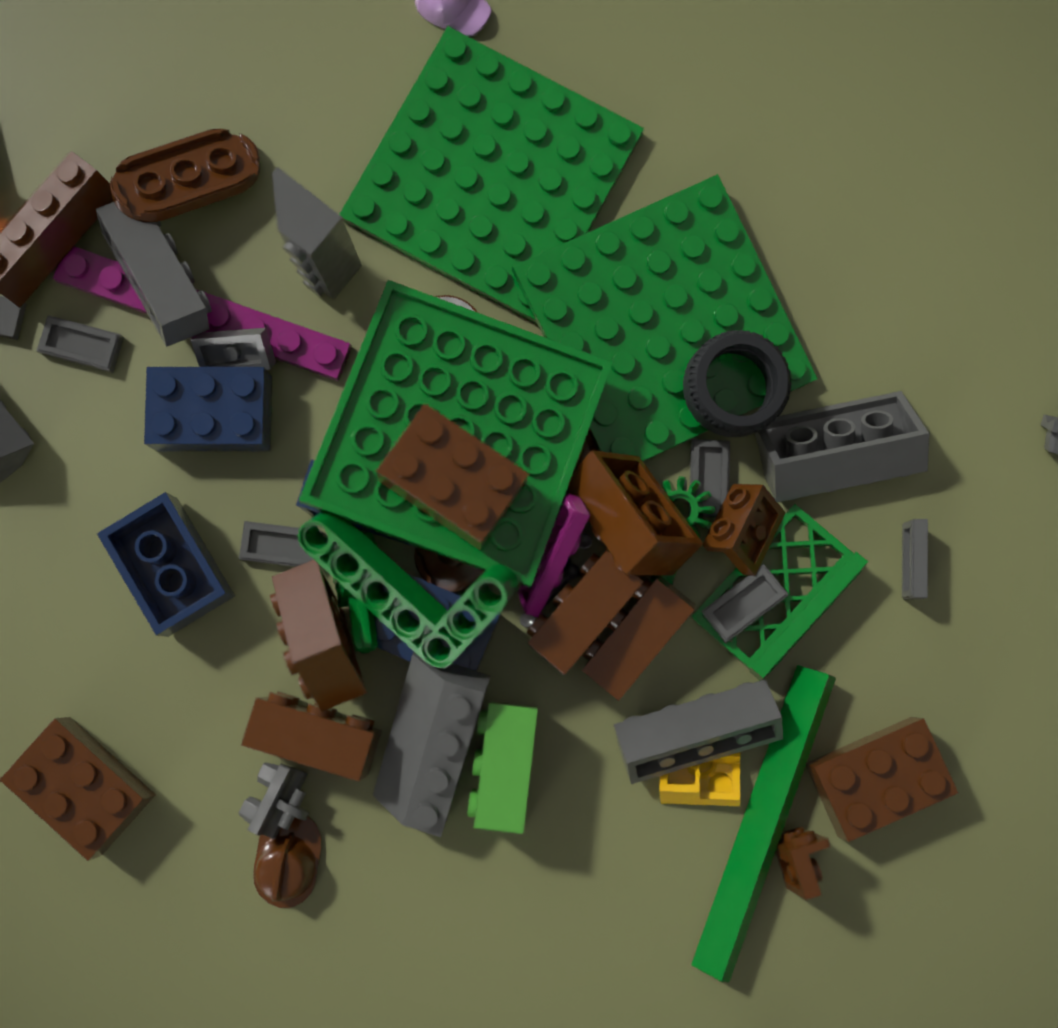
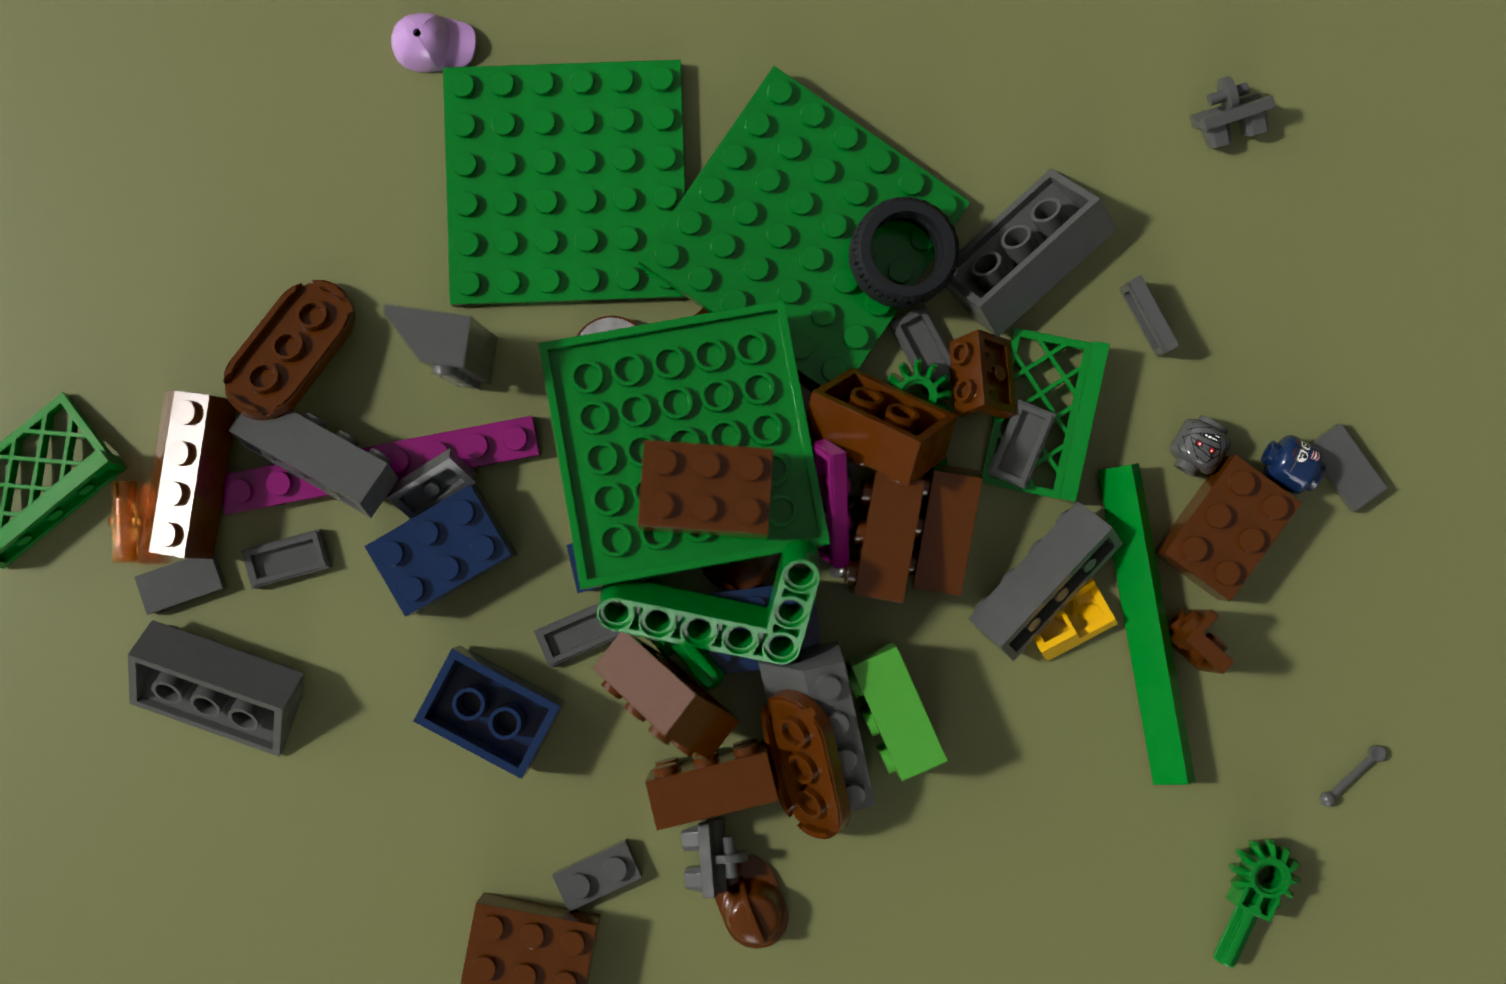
camera: 30 degrees left, 5 degrees up
none -> dark grey plate [552,839,643,912]
none -> reddish brown tile [760,689,851,839]
none -> dark grey head [1169,415,1231,477]
none -> dark blue head [1261,435,1326,494]
none -> dark grey tile [1310,423,1388,512]

